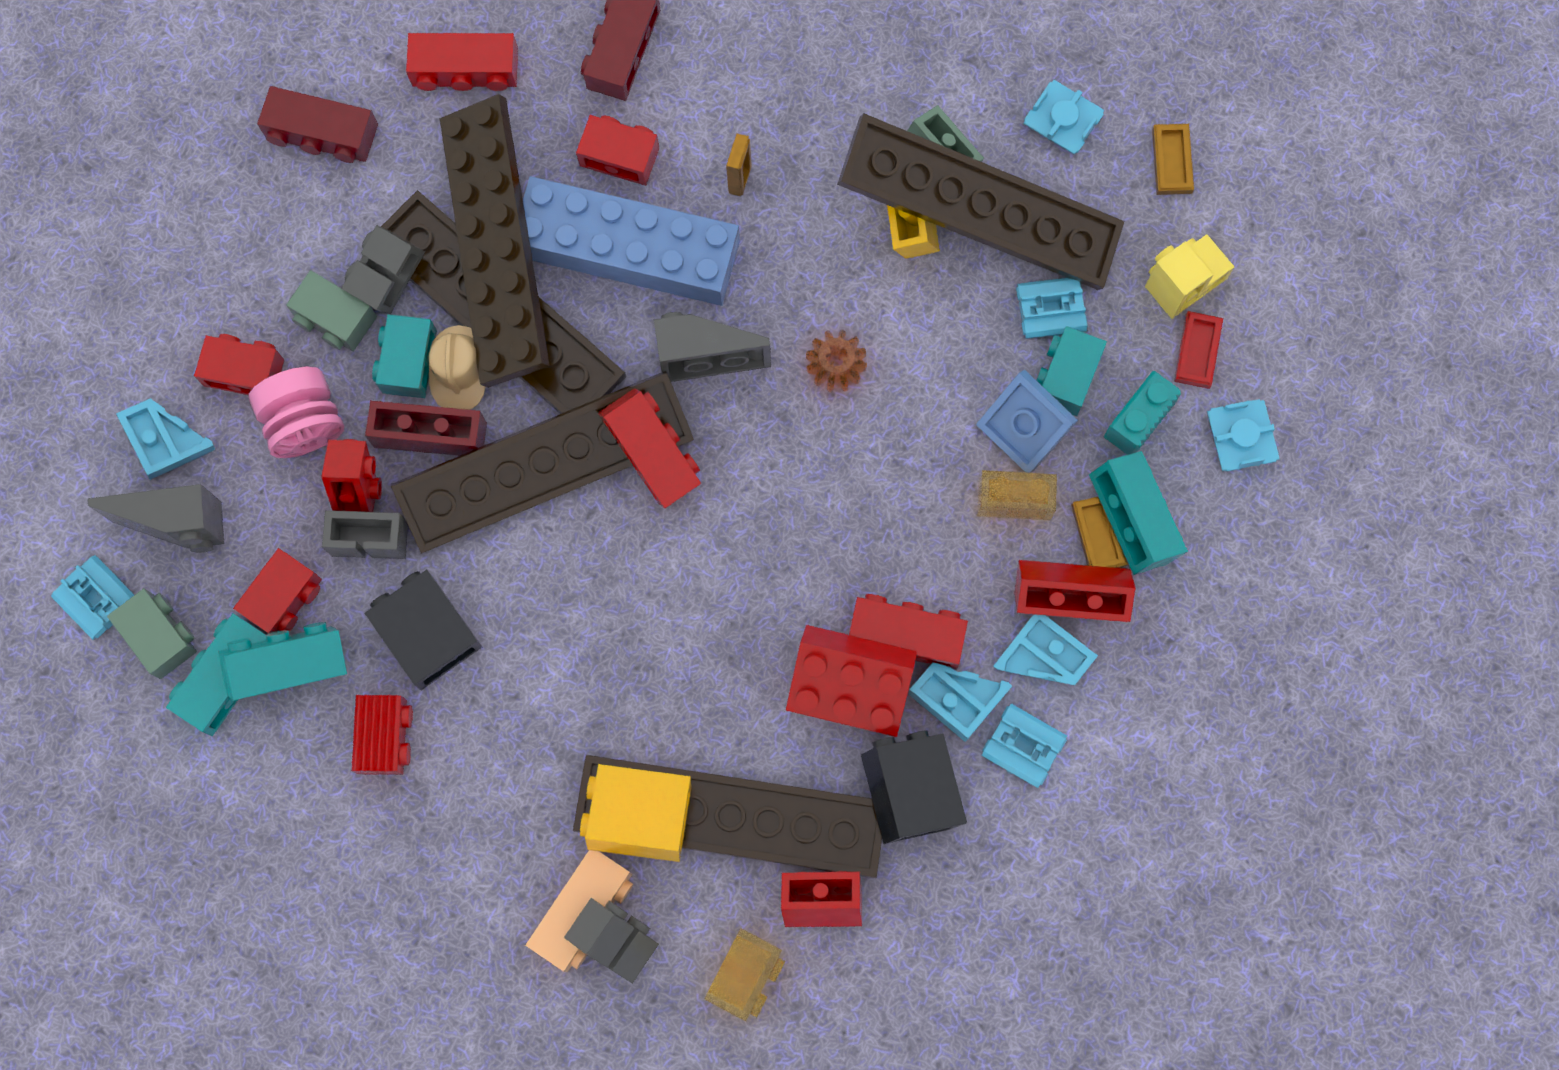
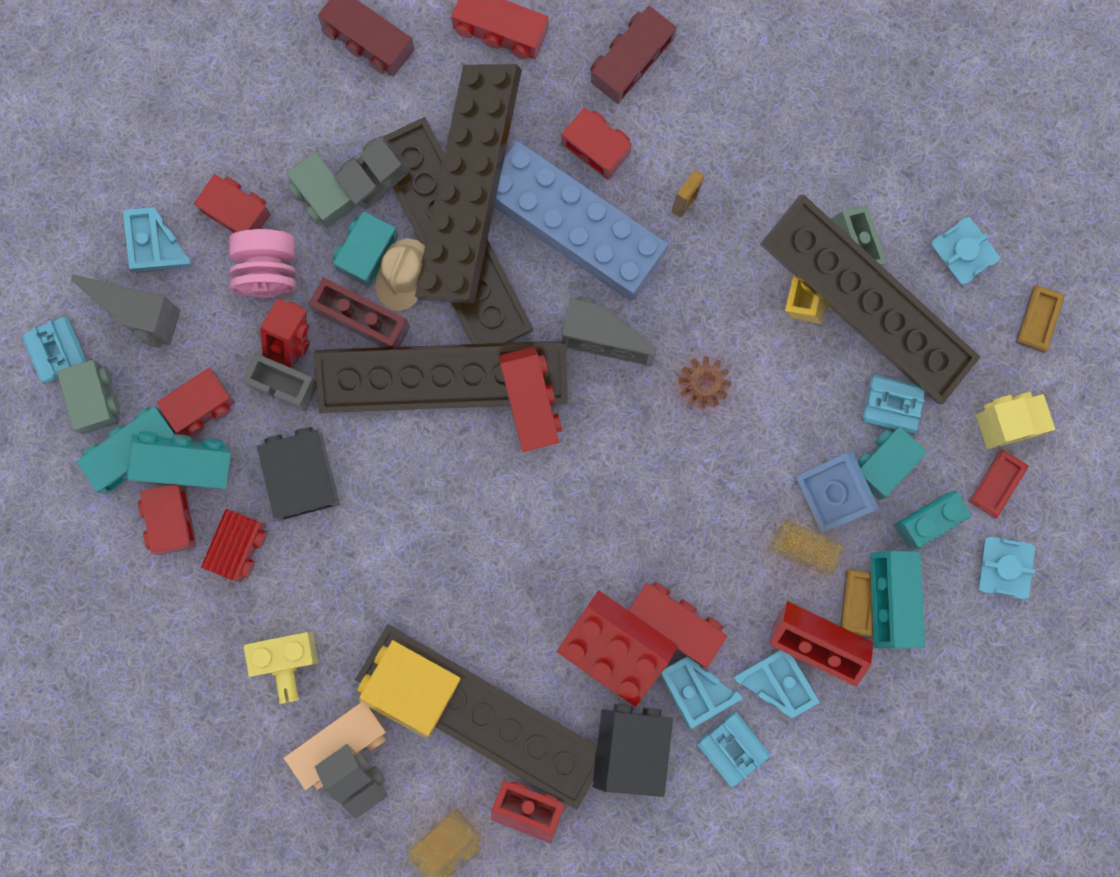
camera: 15 degrees right, 5 degrees up
none -> red brick [138,484,197,555]
none -> light yellow brick [244,632,319,704]

